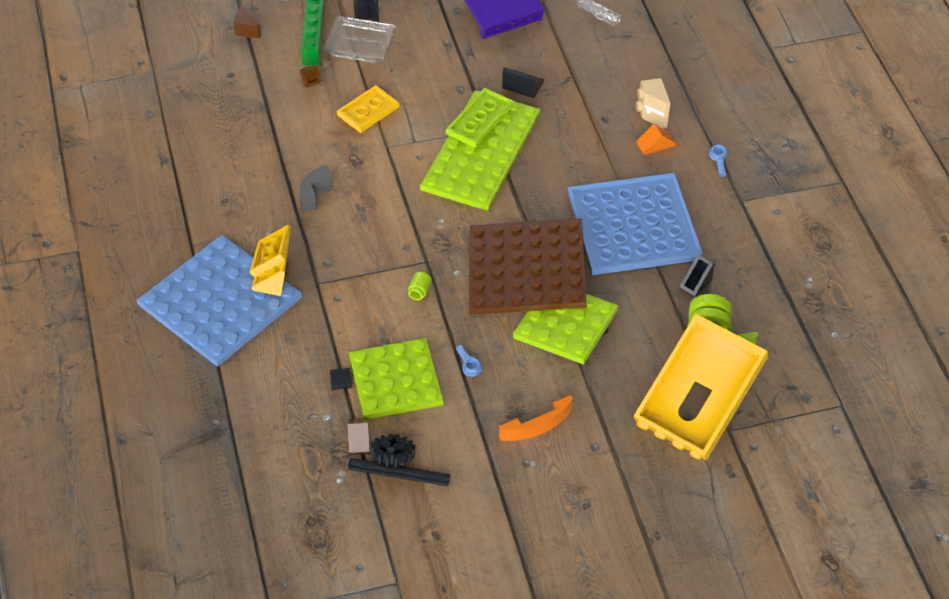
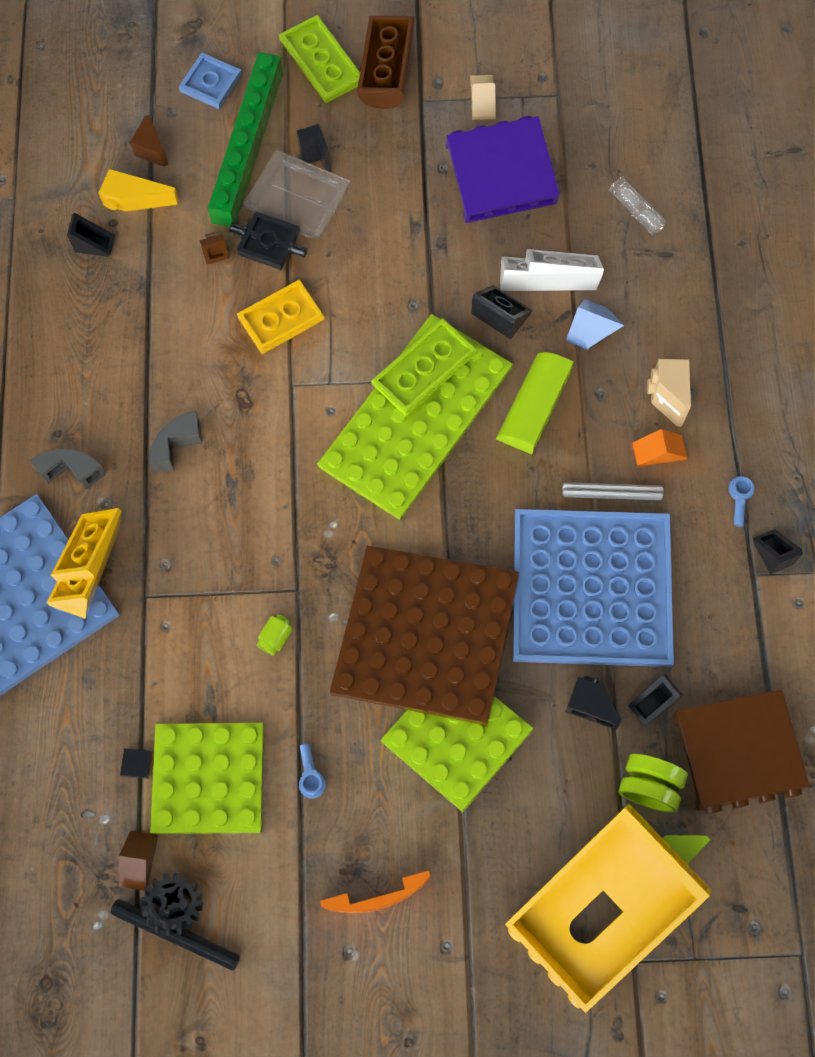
camera: 15 degrees right, 20 degrees up
none -> dark grey brick [29,449,106,489]
none -> black slope [67,213,115,257]
none -> yellow slope [98,169,179,212]
none -> black plate [229,211,308,270]
none -> lime brick [496,352,574,455]
none -> white slope [500,249,604,291]
none -> light grey axle [562,482,664,500]
none -> black slope [565,676,621,730]
none -> slope [566,299,624,350]
none -> reddish brown panel [672,690,810,814]
none -> black slope [752,529,803,575]

